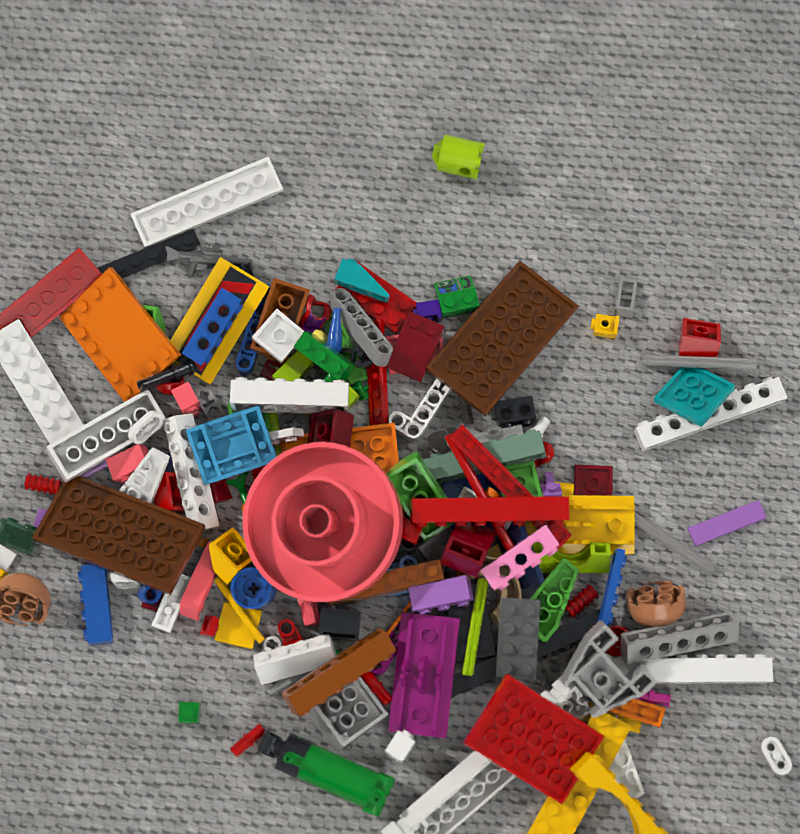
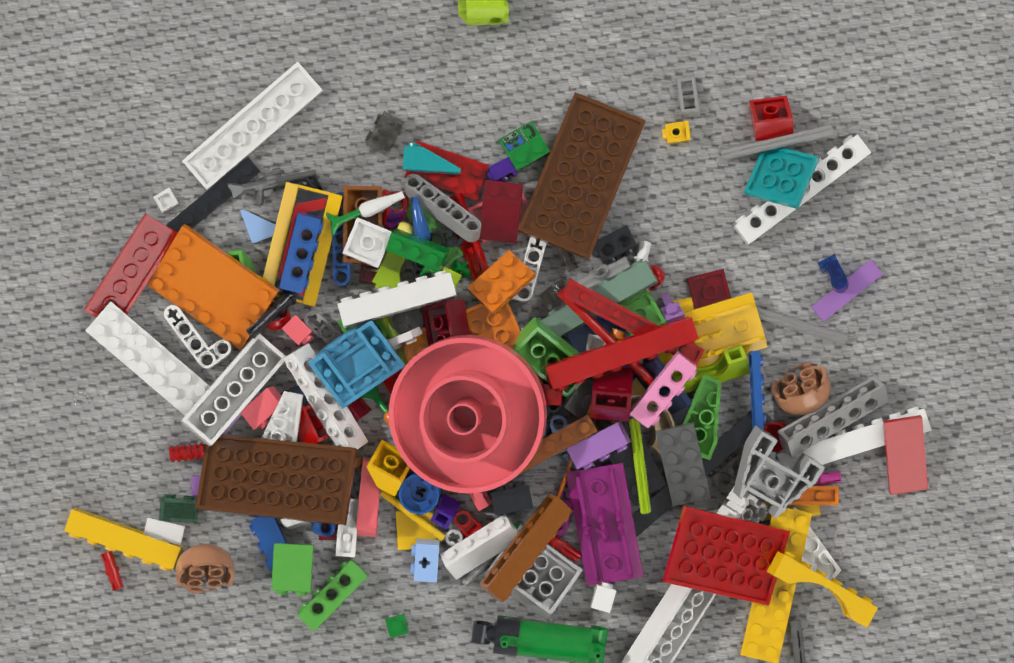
camera: 15 degrees left, 10 degrees up
white plate [128,410,163,444] -> none
red plate [200,615,219,637] -> none
red axle [230,723,265,757] -> none
red piece [565,584,599,618] -> none
white plate [760,737,792,775] -> none
none -> white tile [153,187,179,214]
none -> white beam [164,305,233,369]
none -> light blue tile [240,210,275,244]
none -> bright green brick [271,543,314,596]
none -> bright green brick [297,560,369,632]
none -> white piece [326,191,405,236]
none -> clear smoke brick [365,111,405,157]
none -> light blue brick [410,538,439,582]
none -> dark purple brick [430,494,461,529]
none -> orange plate [467,250,536,315]
none -> clear blue leg [817,254,849,293]
none -> tile [883,415,928,495]

